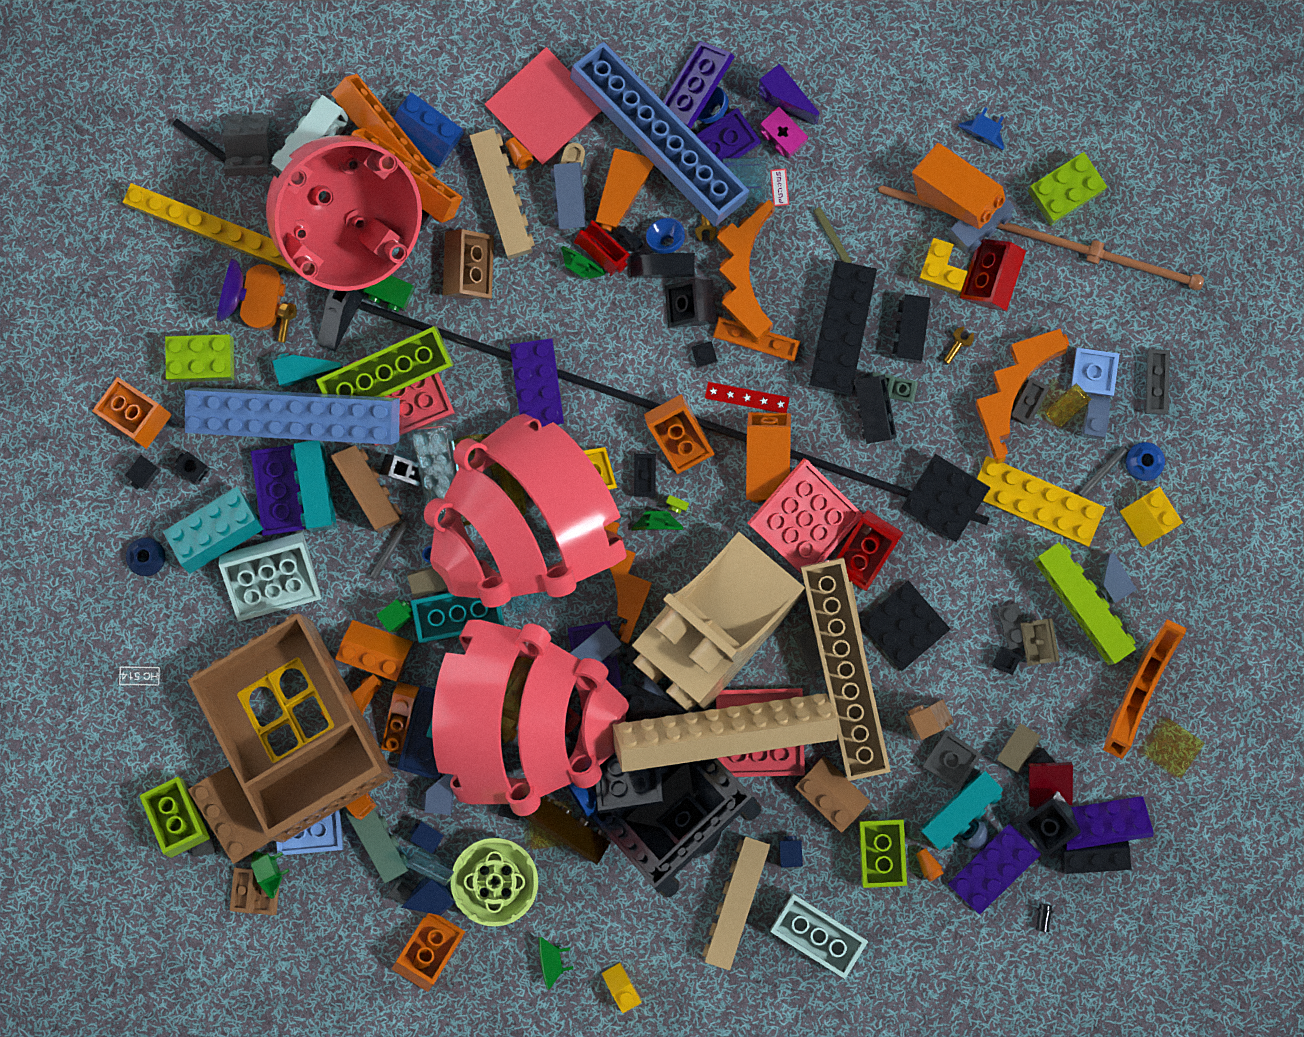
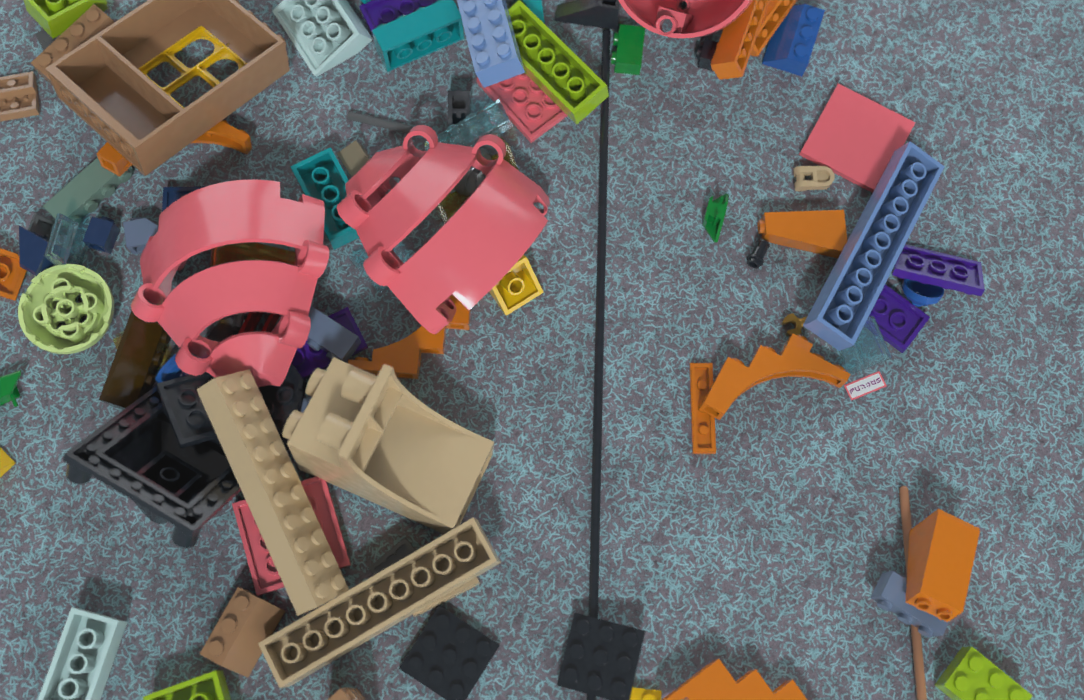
camera: 65 degrees right, 10 degrees down
green piece [251,851,290,899] -> none
light blue plate [276,810,344,855] -> none
medium nougat slope [331,445,402,533] -> none
orange slope [335,620,413,682] -> none
green brick [376,599,414,633] -> none
orange slope [381,682,420,754] -> none
medium nougat slope [443,229,494,299] -> none
tan brick [469,128,535,260] -> none
orange cone [505,137,534,170] -> none
dark purple plate [510,338,564,426] -> none
sand blue brick [551,162,587,229] -> none
red window [573,220,630,277] -> none
black slope [630,253,695,278] -> none
green piece [632,511,683,531] -> none
black plate [634,454,656,498] -> none
orange slope [644,394,715,475] -> none
blue piece [646,218,685,254] -> none
black slope [665,278,716,328] -> none
lime plate [666,495,689,514] -> none
black plate [691,341,718,368] -> none
tan brick [702,836,770,970] -> none
red sticker [705,381,790,413] -> none
orange slope [746,412,791,503] -> none
coral plate [747,458,864,575] -> none
dark purple slope [758,64,820,125] -> none
dark pink brick [760,107,808,158] -> none
dark blue brick [779,836,803,868] -> none
black brick [808,260,877,397] -> none
olive bar [813,207,852,263] -> none
red slope [837,510,904,591] -> none
black brick [853,374,897,444] -> none
sand green slope [872,372,918,403] -> none
black brick [892,294,931,364] -> none
yellow brick [918,238,968,295] -> none
pearl gold bar [943,326,974,365] -> none
blue piece [958,107,1004,150] -> none
red slope [959,239,1026,311] -> none

